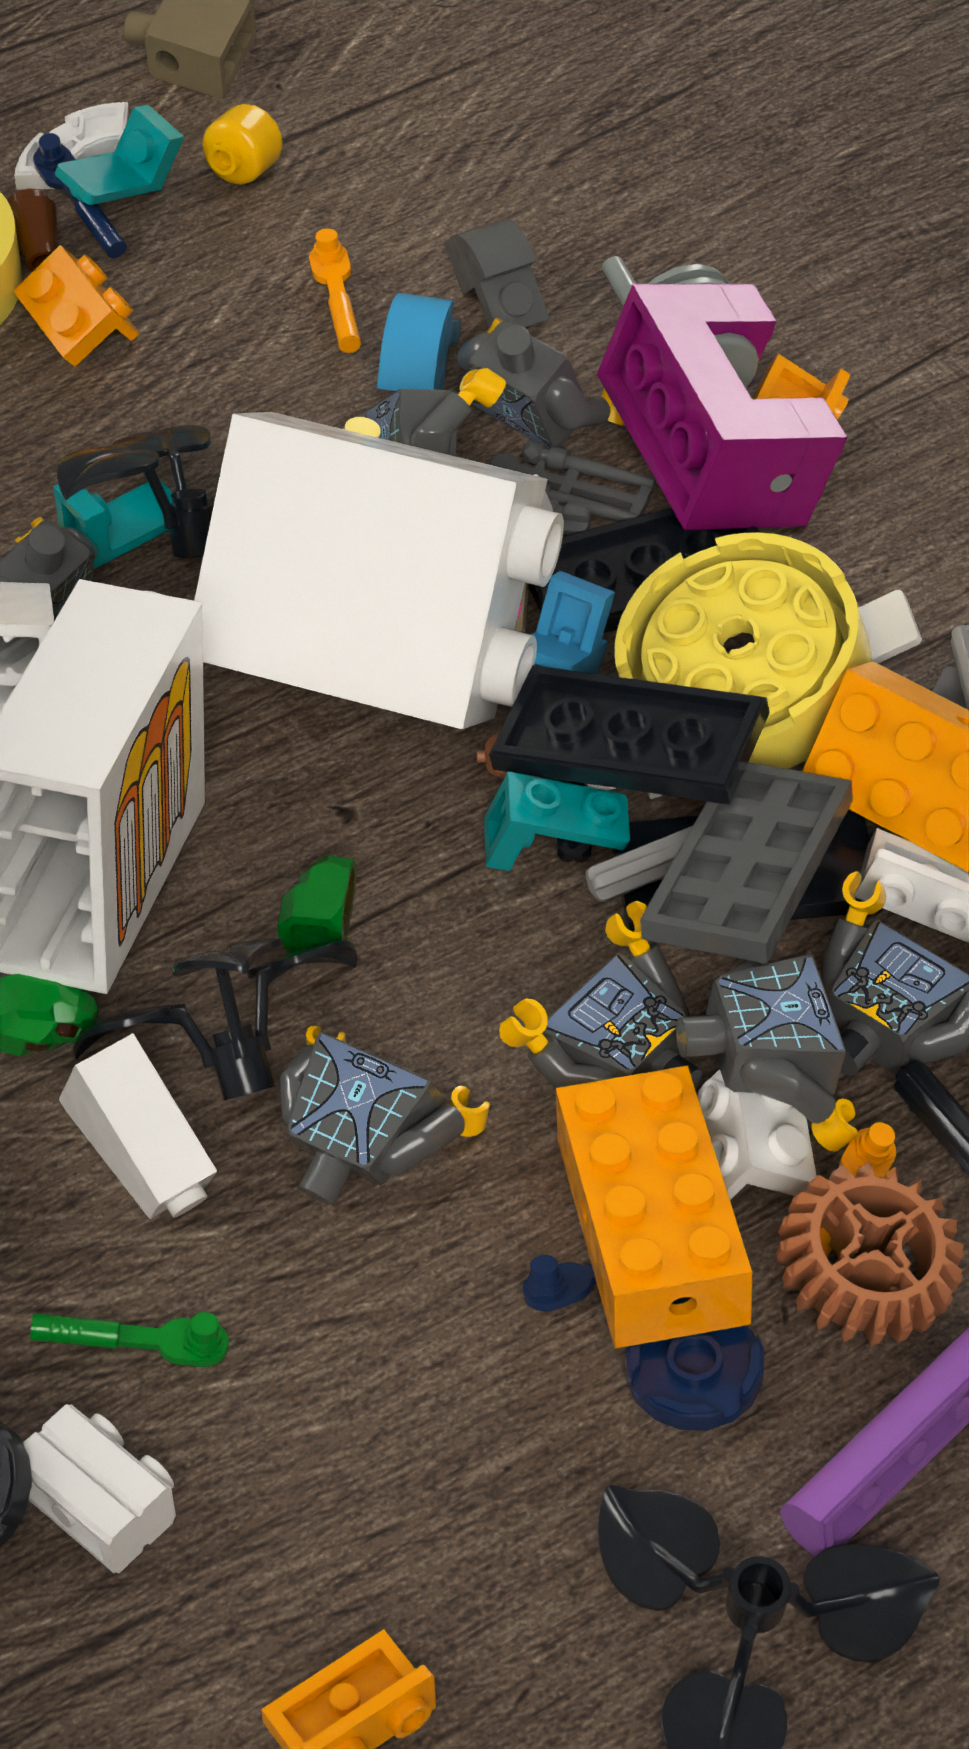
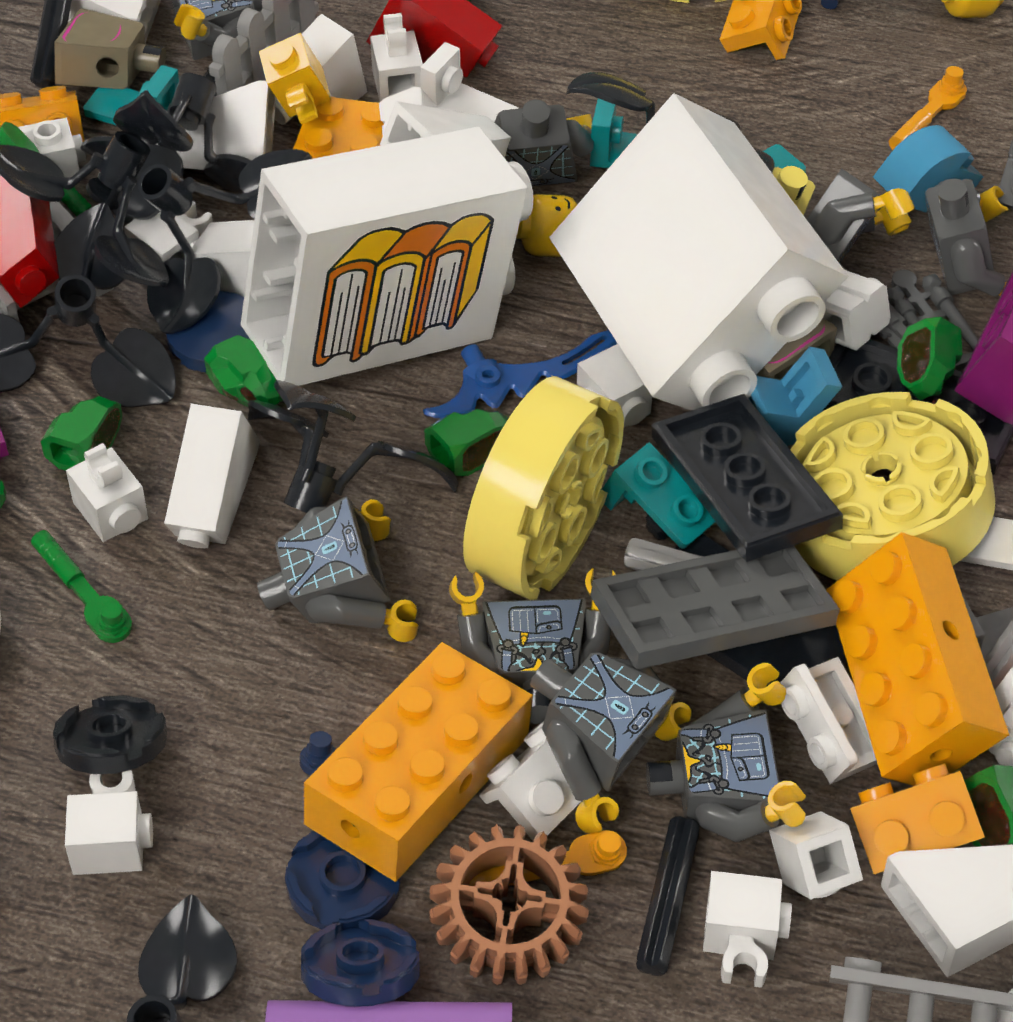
camera: 45 degrees right, 0 degrees up
none -> black tile [53,695,167,774]
none -> white brick [65,770,153,875]
none -> white brick [66,443,148,542]
none -> dark blue tile [301,919,420,1007]
none -> blue piece [423,330,618,418]
none -> light yellow brick [463,376,624,600]
none -> white brick [577,344,652,427]
none -> green rock [897,317,963,401]

